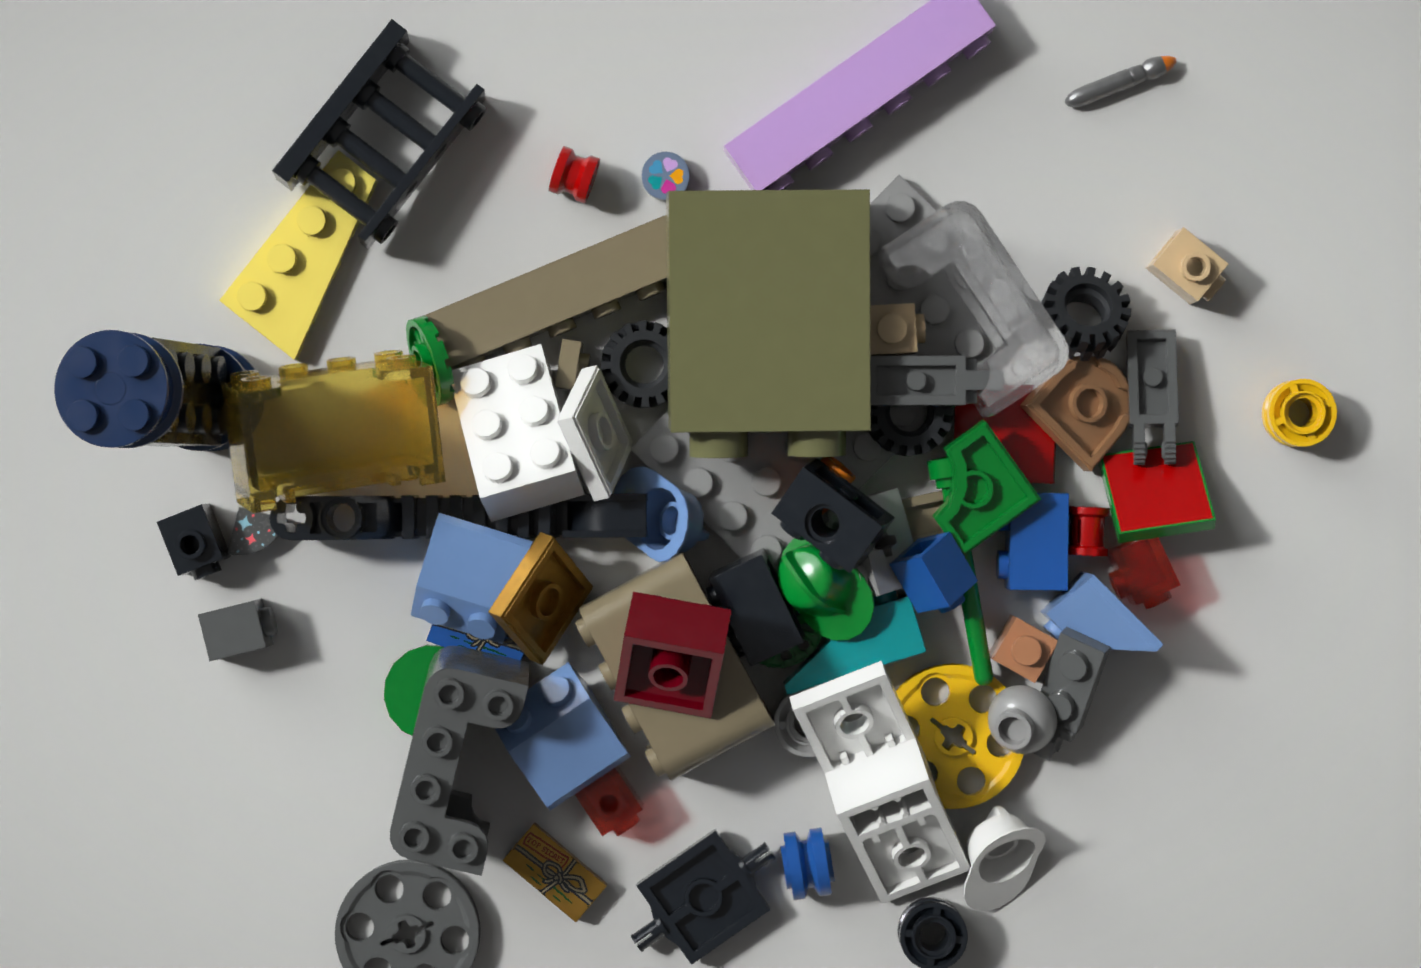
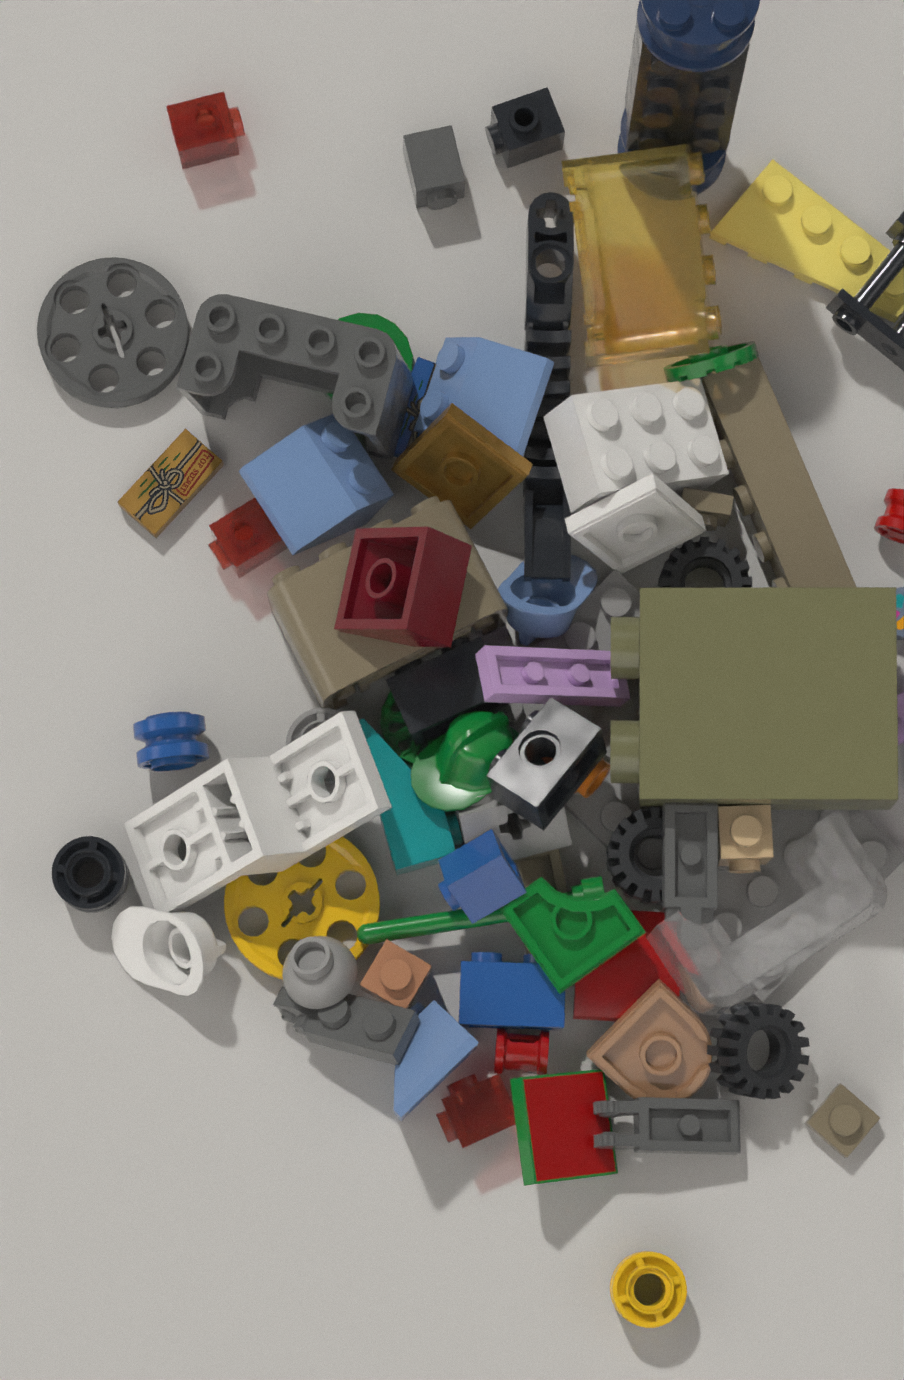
camera: 90 degrees right, 10 degrees down
dark grey tile [227,507,288,555] -> none
black plate [630,829,776,965] -> none
tan brick [1146,227,1228,305] -> none
none -> clear red brick [166,91,245,170]
none -> lavender plate [475,645,630,707]
none -> dark tan plate [804,1083,880,1158]

